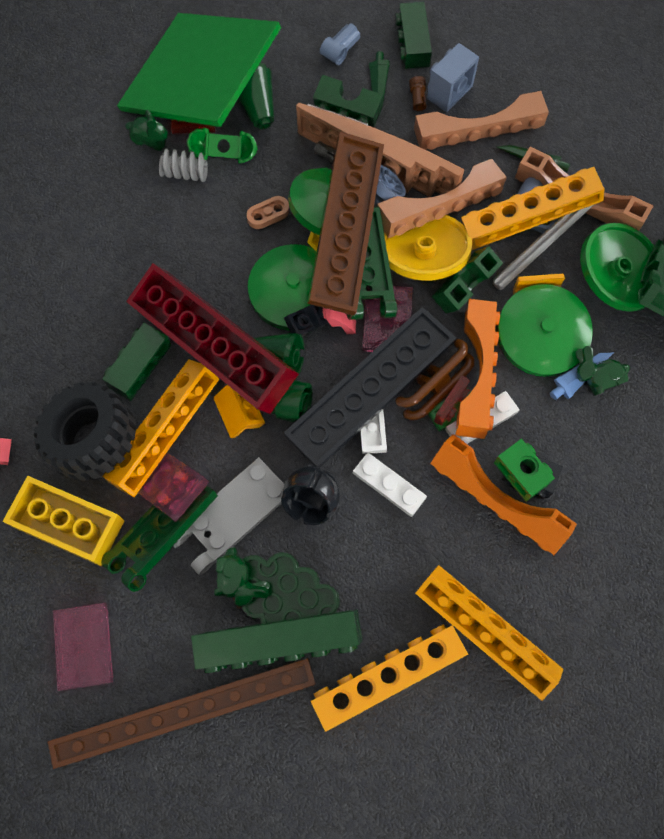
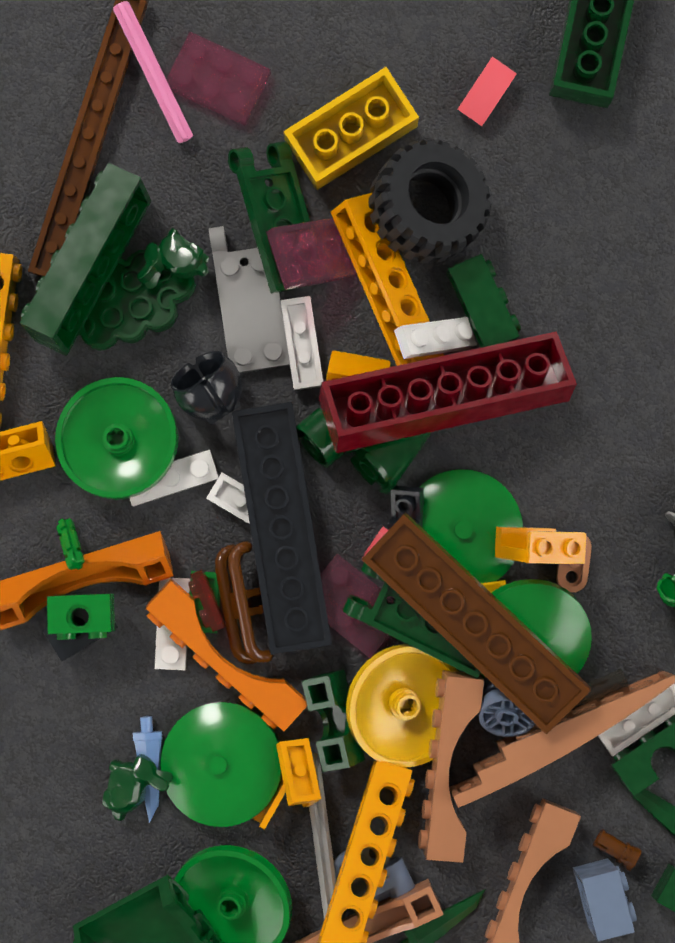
camera: 125 degrees right, 15 degrees up
none -> green dish [55,377,178,499]
none -> green axle [56,518,85,570]
none -> bright pink axle [113,1,193,143]
none -> light orange panel [276,738,321,807]
none -> white plate [280,296,323,391]
none -> white plate [394,317,477,359]
none -> light orange panel [495,527,586,564]

